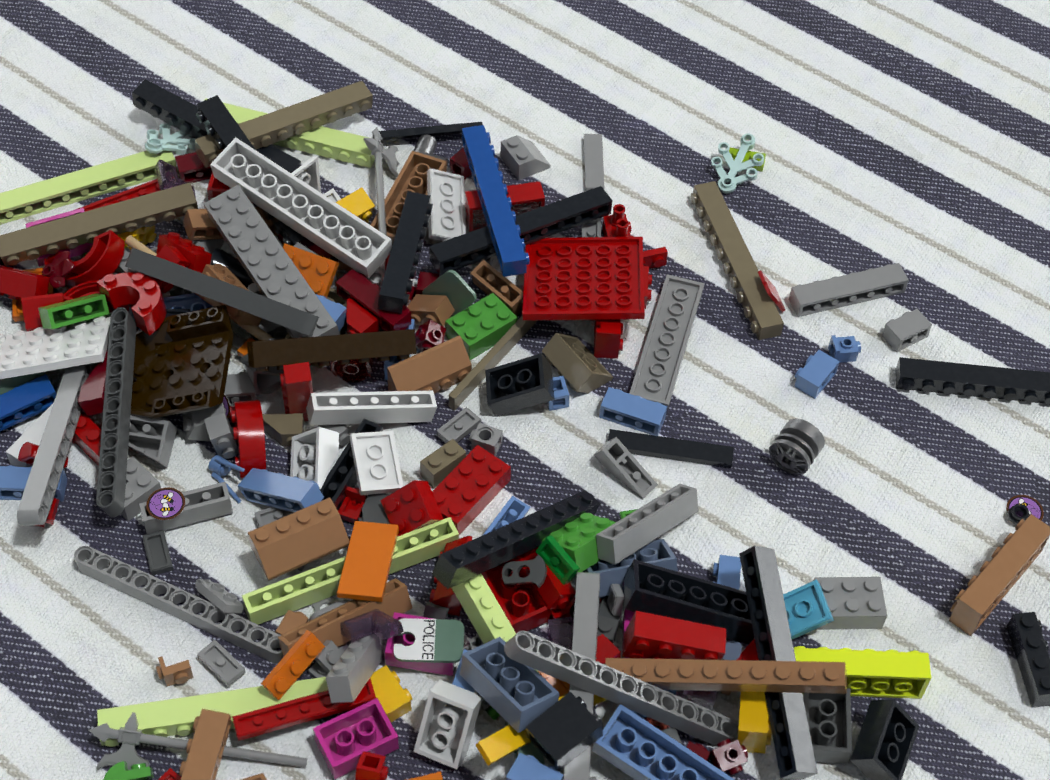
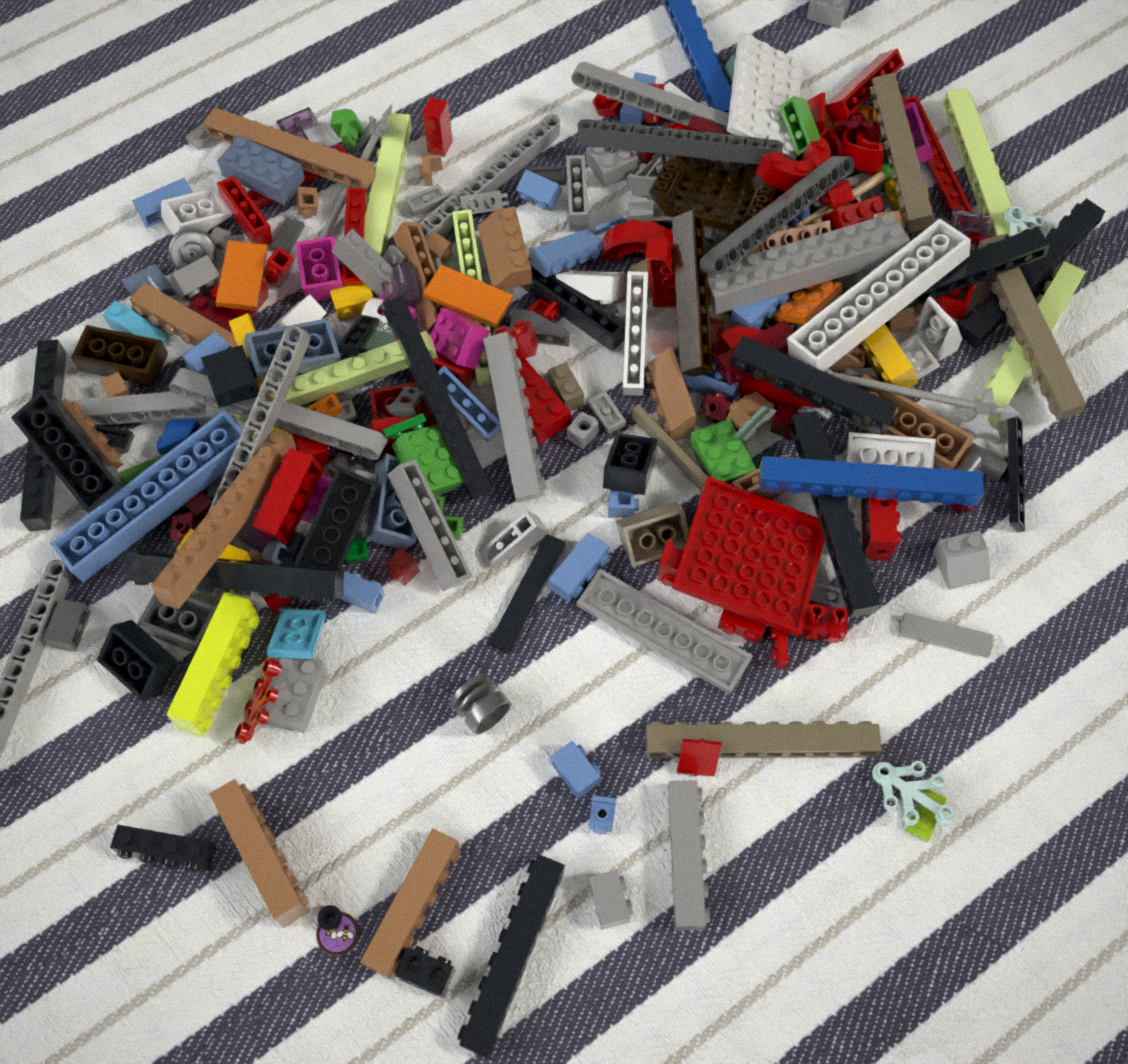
camera: 110 degrees right, 10 degrees up
sticker [146,487,185,520] -> none
orange plate [261,630,325,700] -> none
white plate [350,430,404,495] -> none
none -> red plant [234,657,282,745]
none -> black tile [337,314,380,357]
none -> medium nougat brick [360,828,461,979]
none -> clear red brick [386,548,420,586]
none -> black brick [395,946,456,999]
none -> red brick [422,97,453,157]
none -> dark pink brick [430,307,490,369]
none -> light grey brick [483,332,546,502]
none -> medium blue brick [516,170,562,210]

